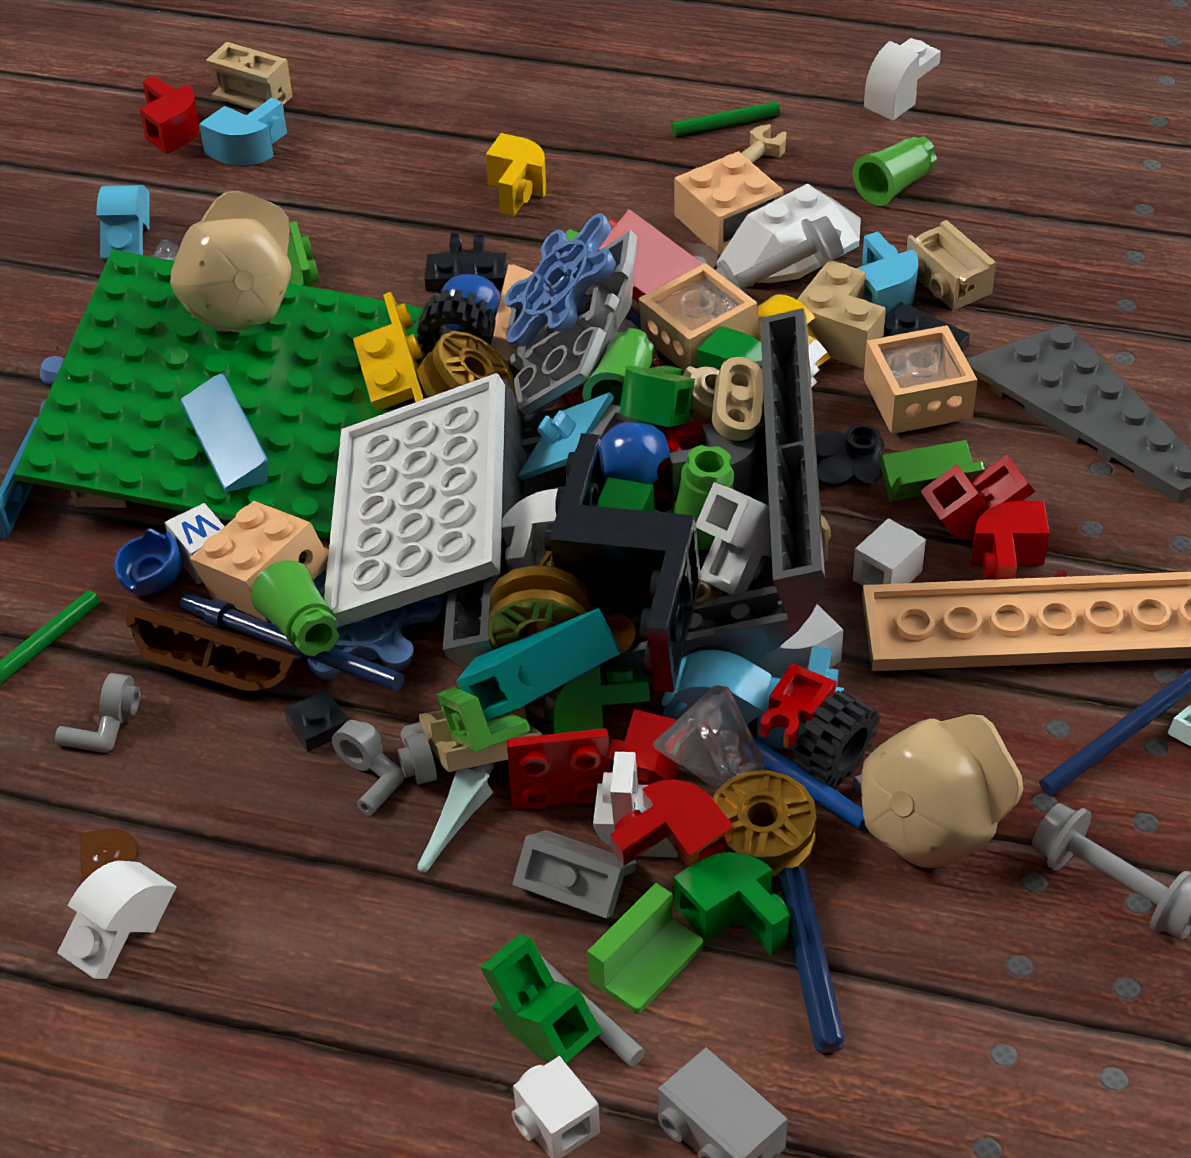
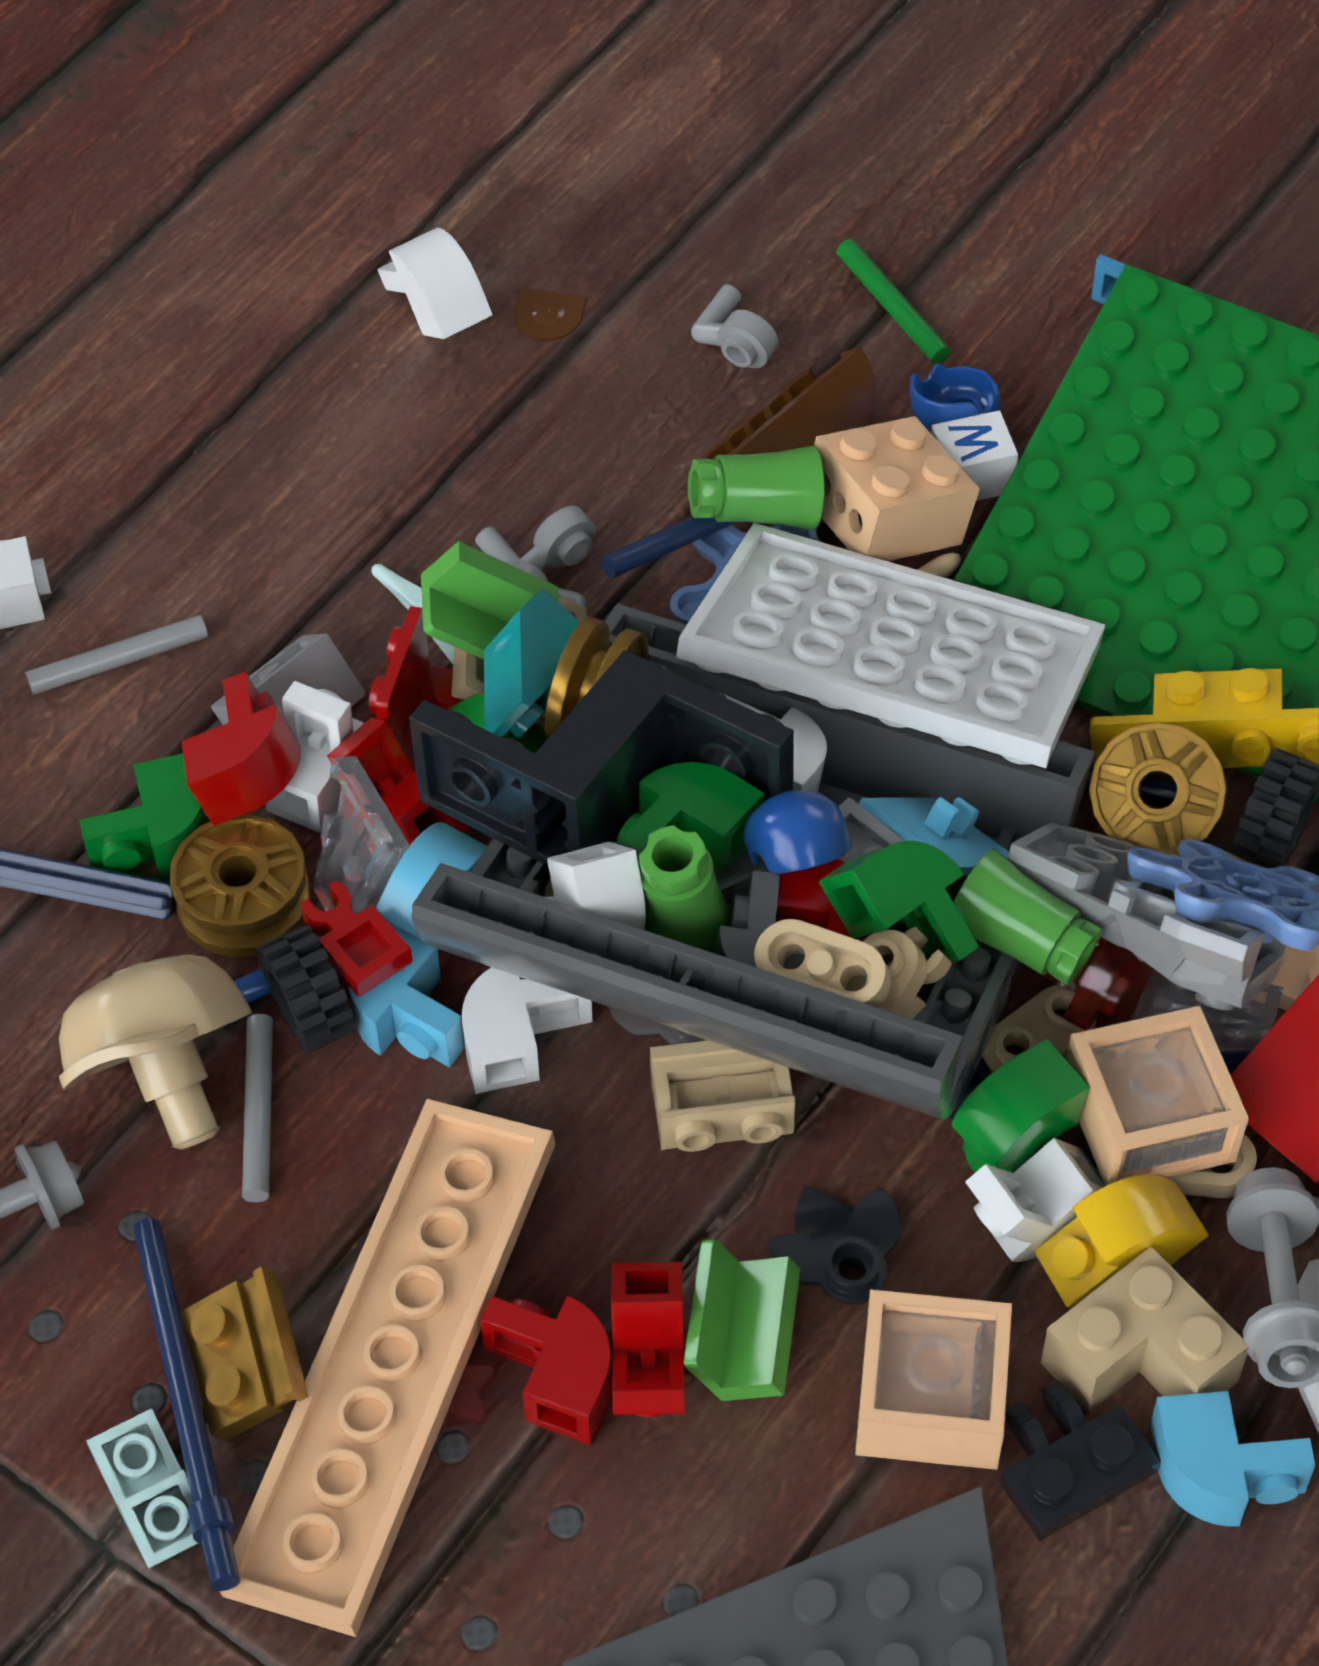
camera: 110 degrees right, 10 degrees up
slope [181,373,268,492] -> none
black plate [284,689,349,752] -> none
green brick [480,934,602,1063] -> none
bright green panel [587,883,703,1014] -> none
white brick [853,518,926,586] -> none
tan hinge [907,220,996,311] -> none
none -> pearl gold plate [181,1267,308,1441]

